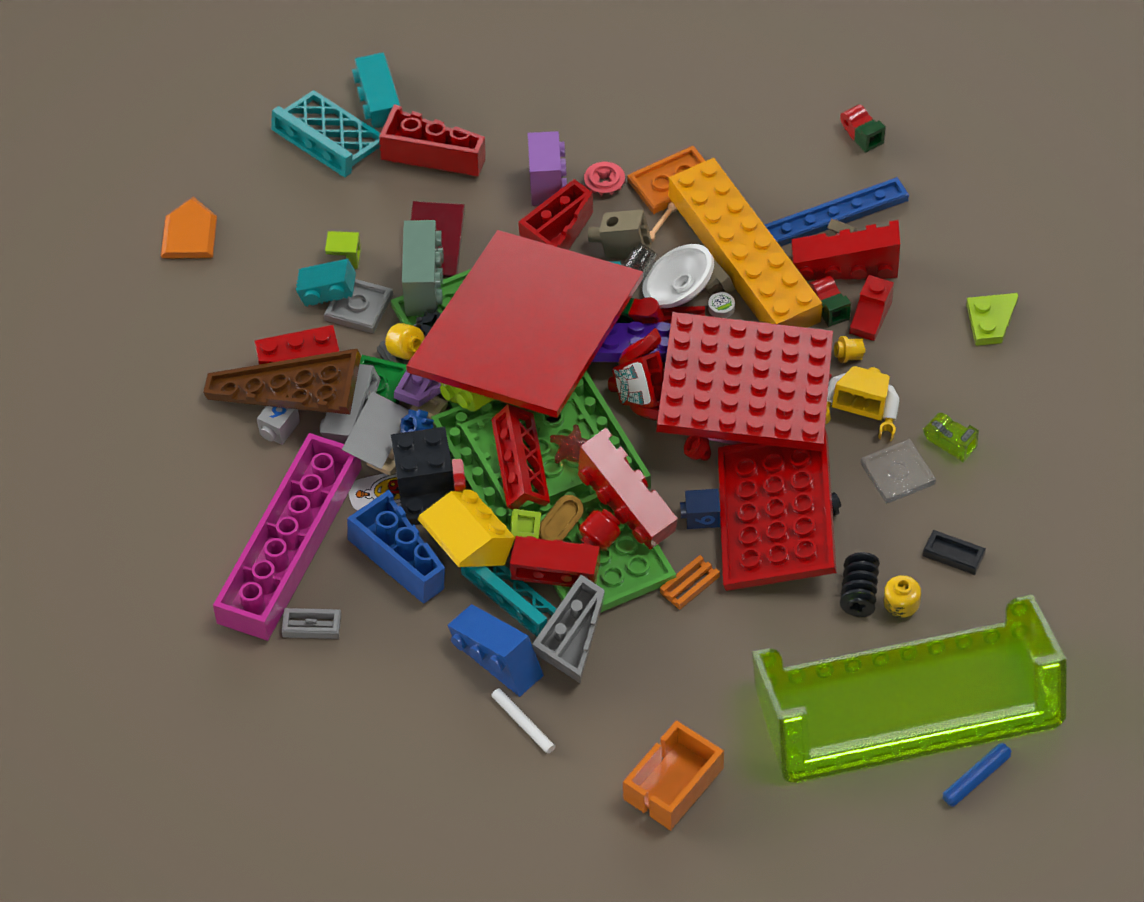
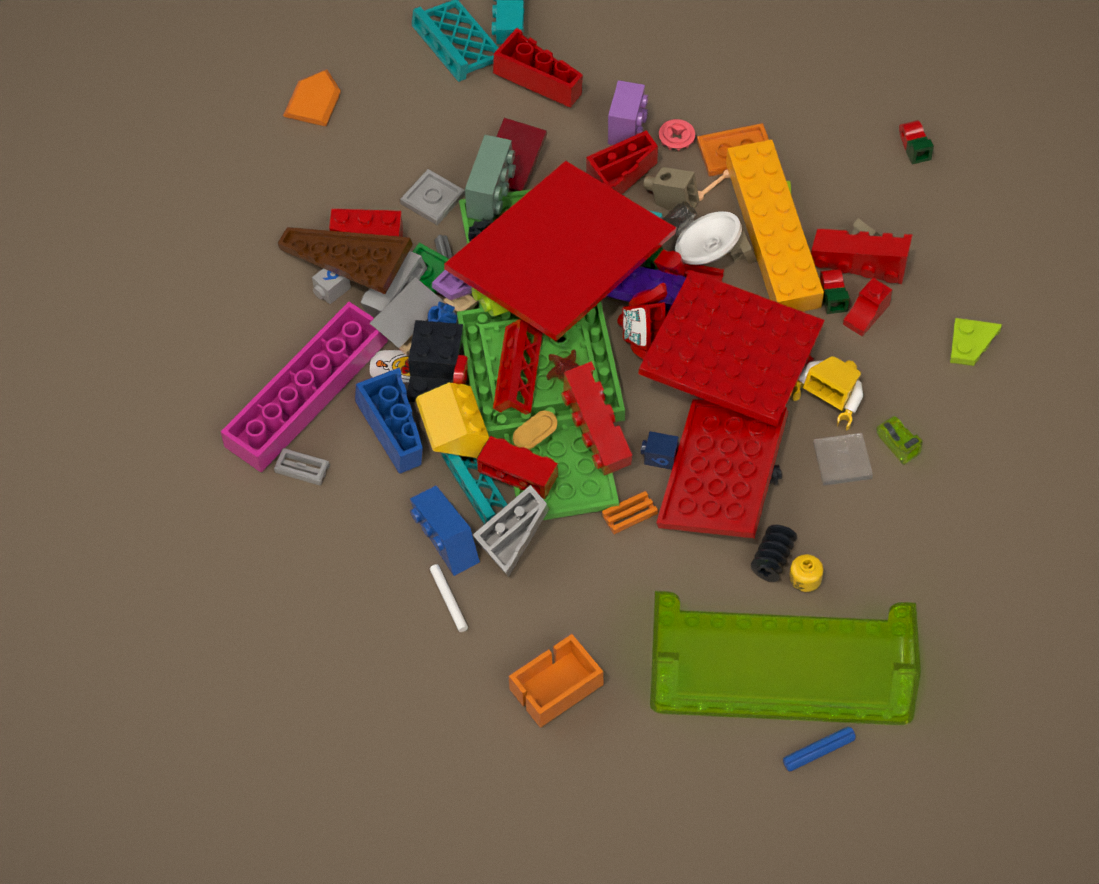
camera: 15 degrees right, 5 degrees up
teal brick [296,259,356,307] -> none
lime panel [325,231,361,269] -> none
yellow head [385,323,425,360] -> none
lime plate [510,509,541,539] -> none
red head [579,509,621,551] -> none
red tile [684,436,711,461] -> none
tile [708,292,735,318] -> none
blue tile [765,177,909,247] -> none
yellow hose [834,336,866,363] -> none
black tile [923,530,986,575] -> none

